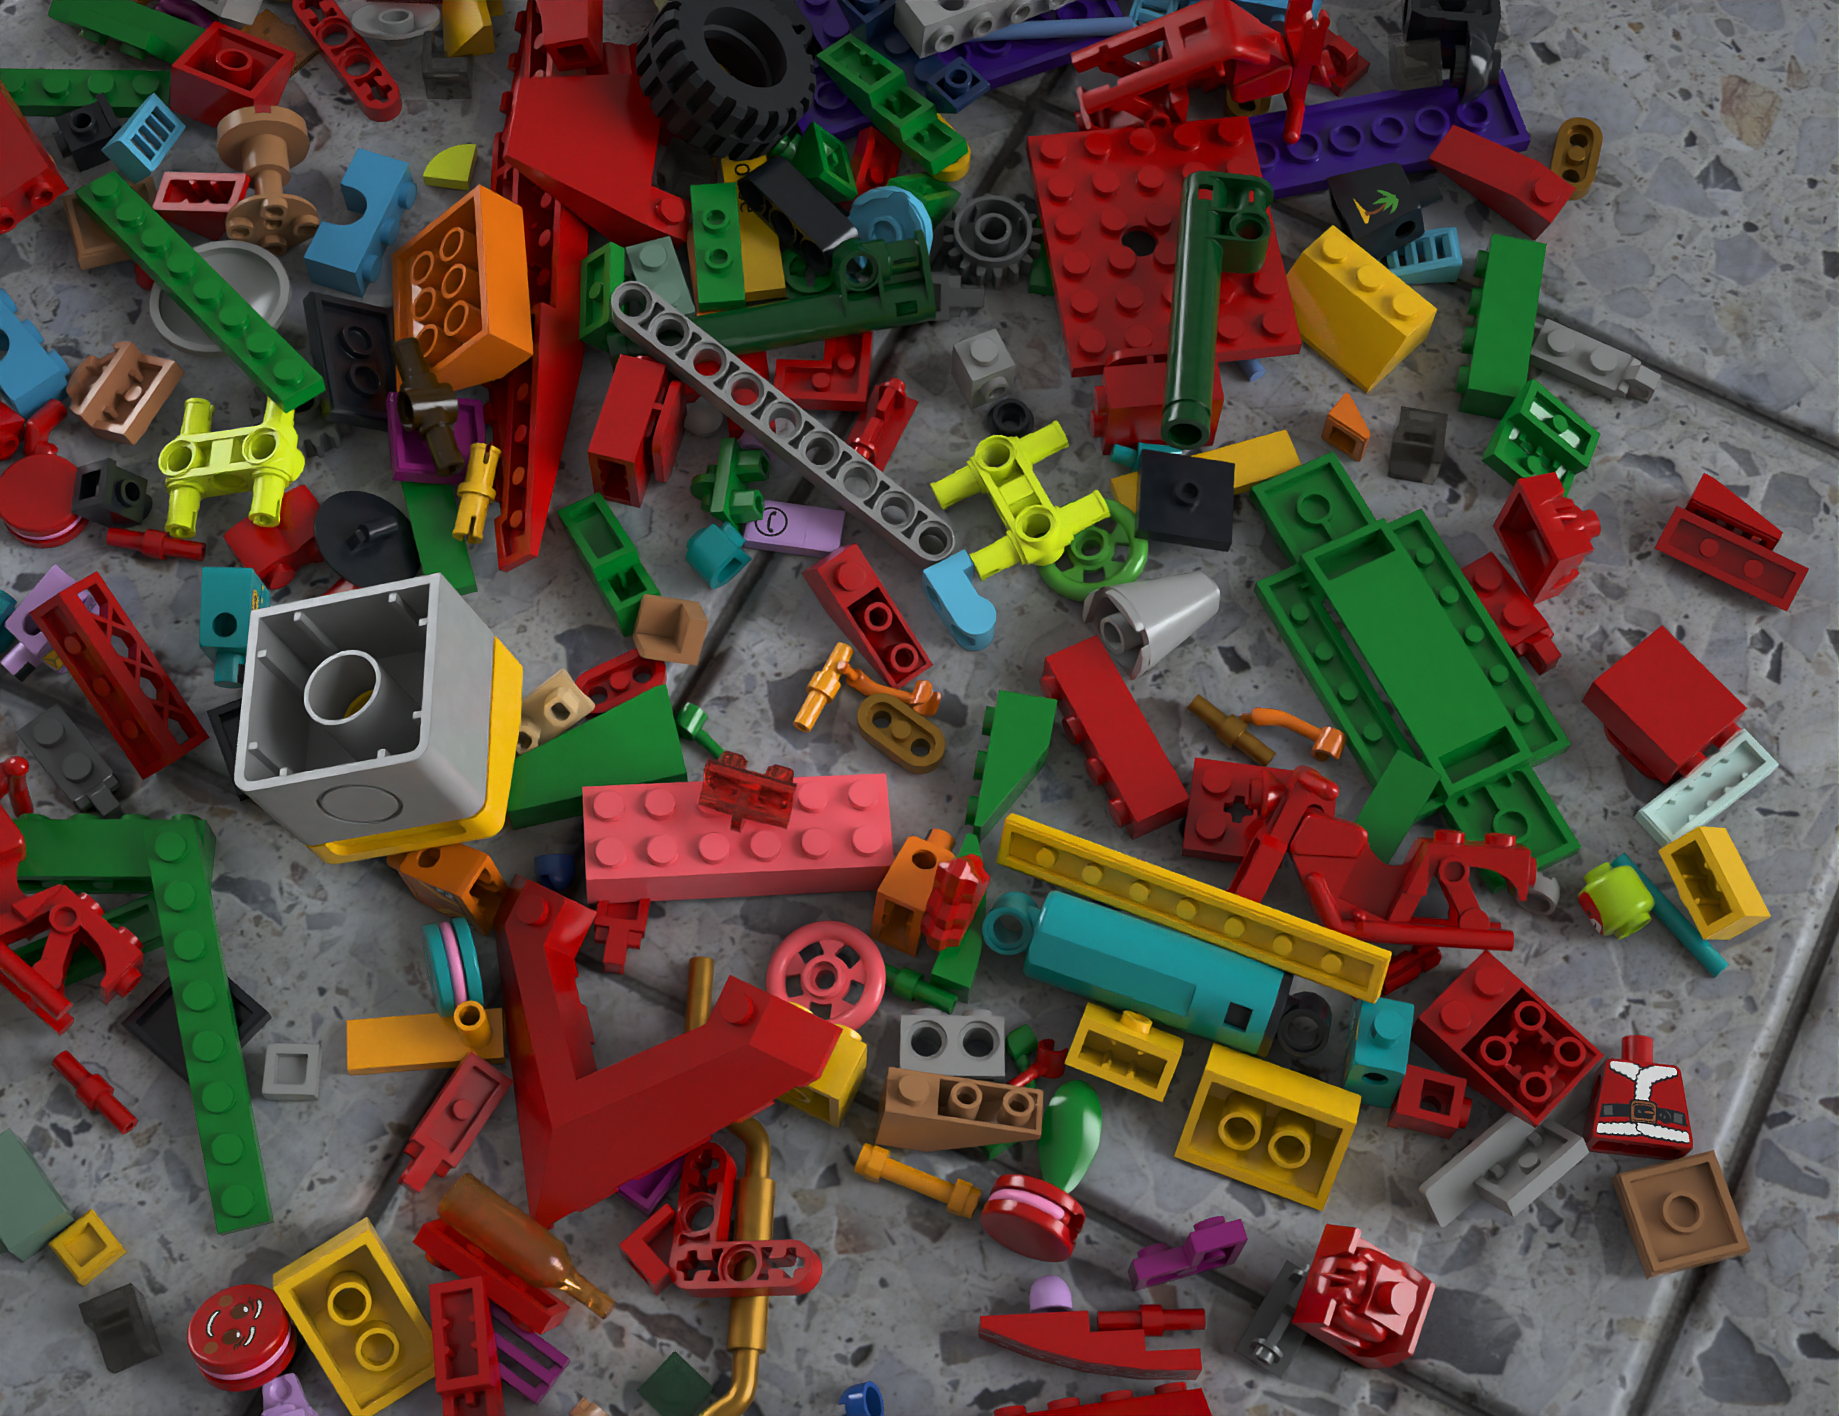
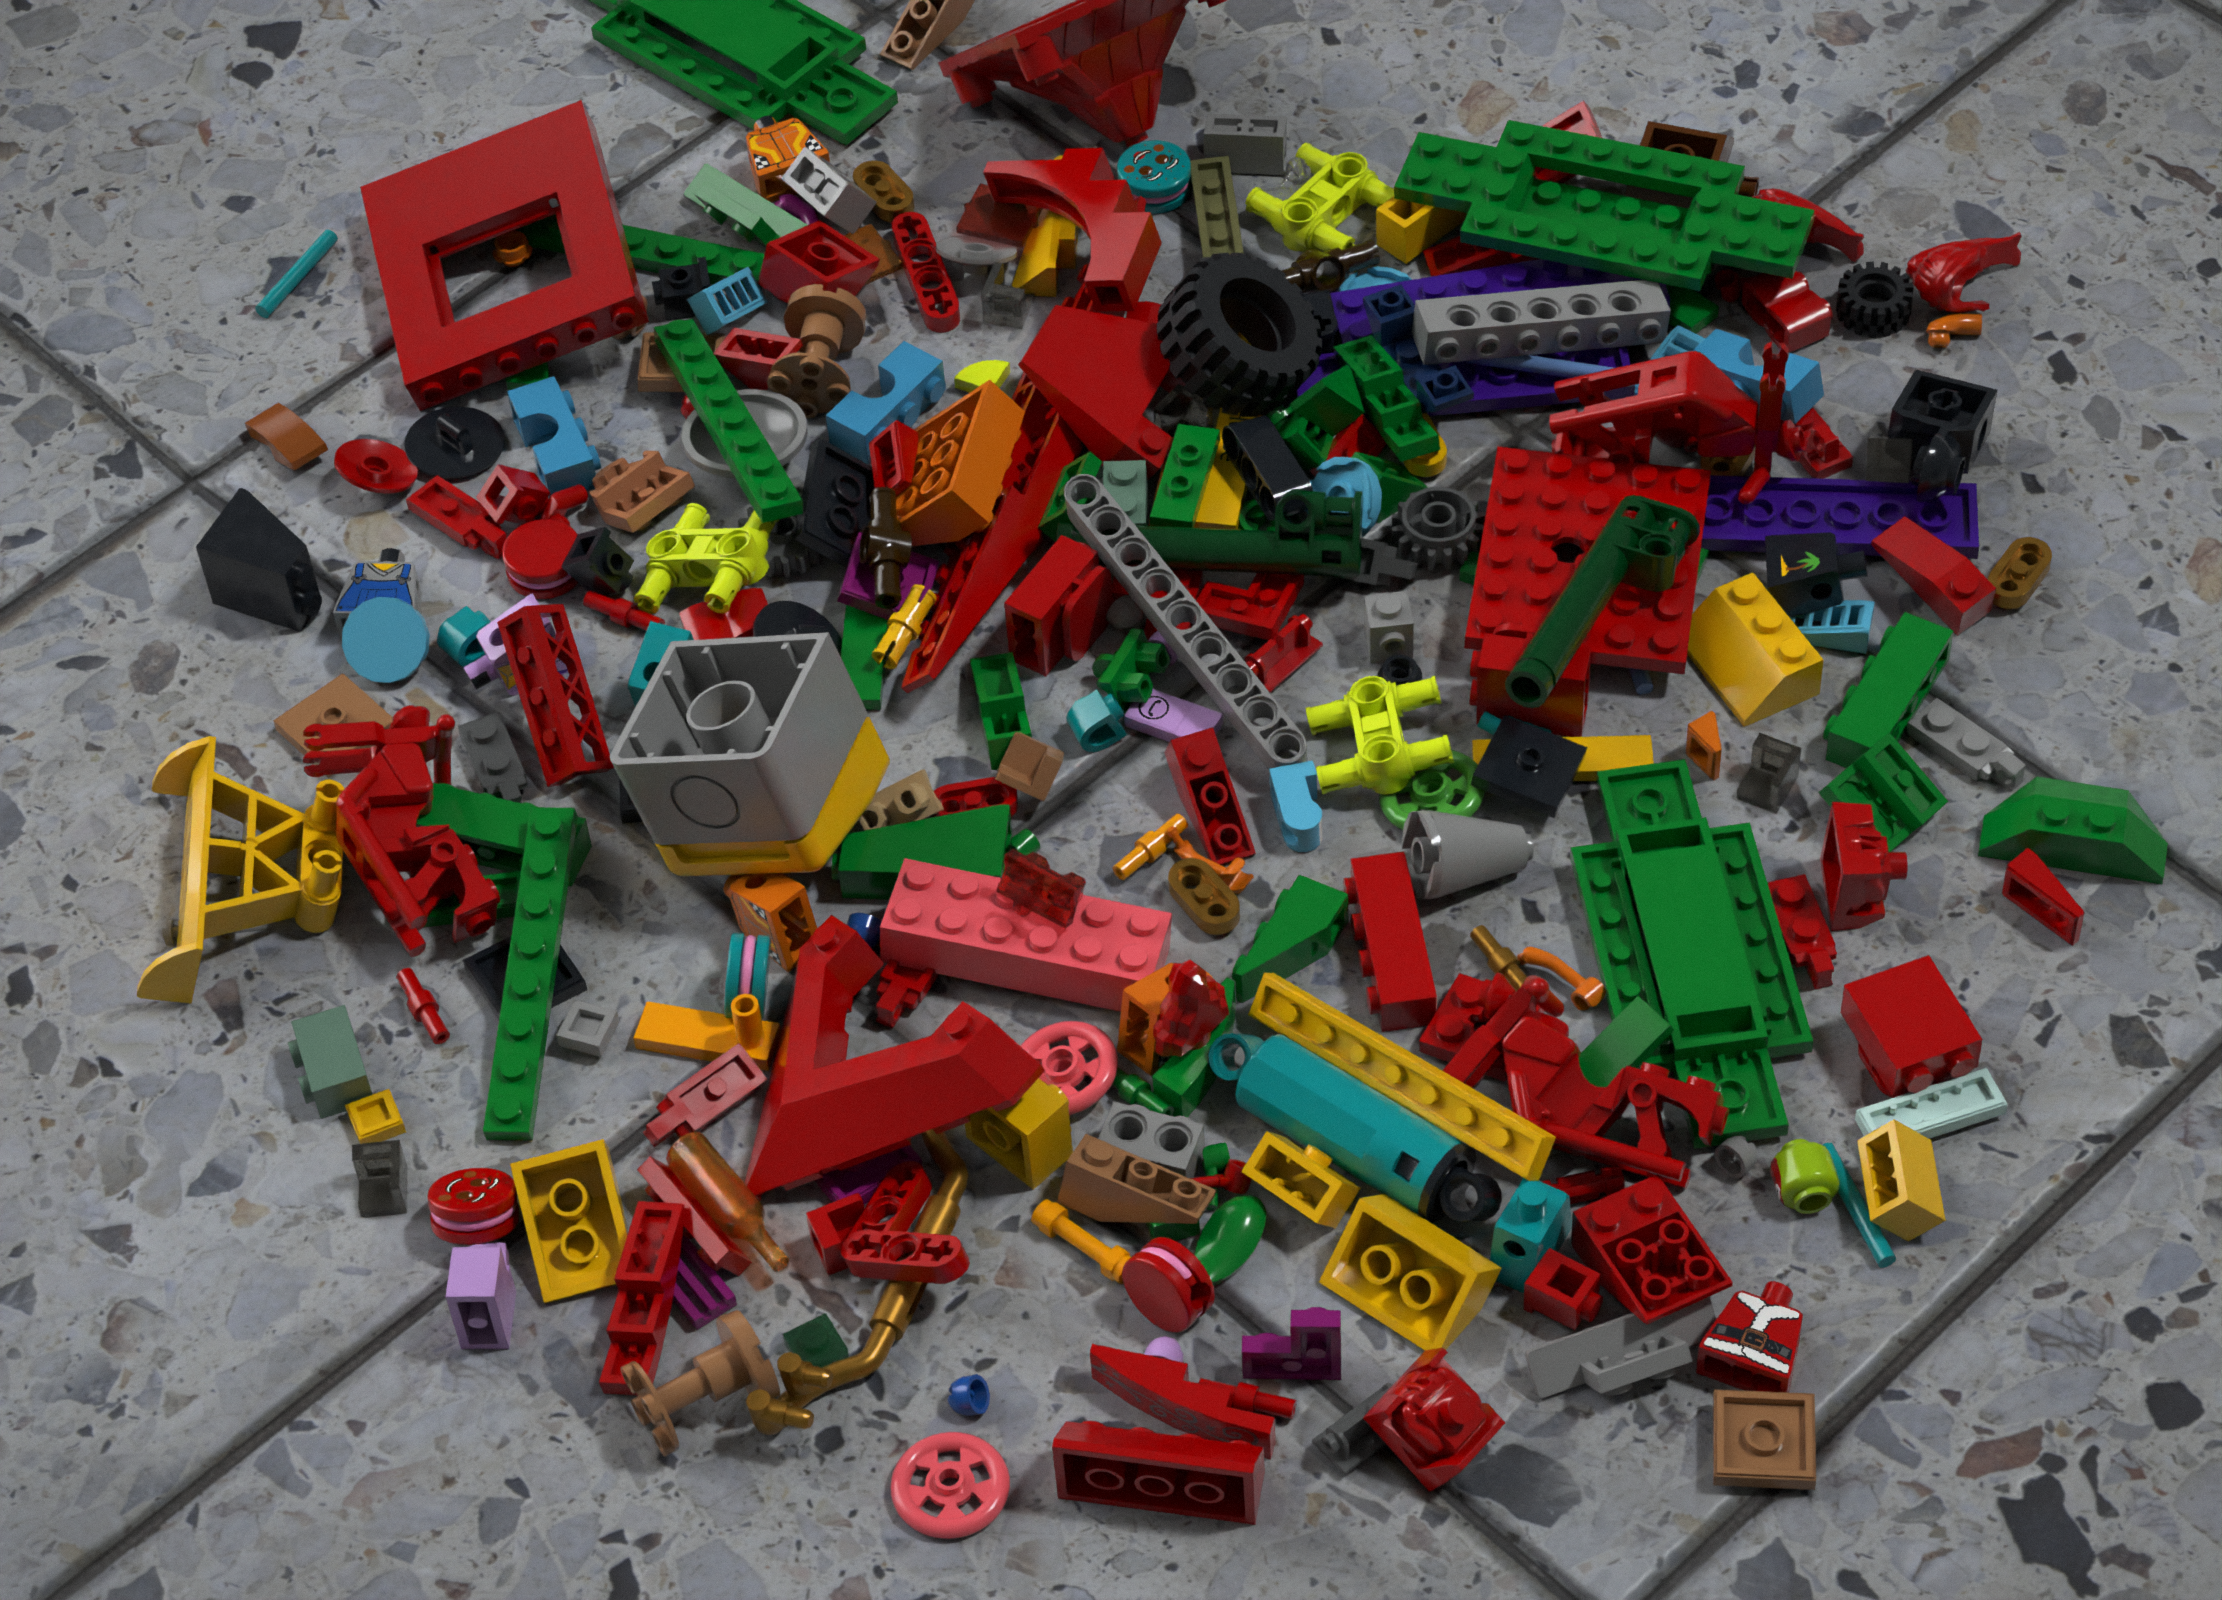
camera: 25 degrees right, 15 degrees down
red plate [1654,506,1809,612] -> none
none -> red slope [869,420,919,496]
none -> green slope [1290,365,1365,437]
none -> green wedge [1978,776,2168,884]

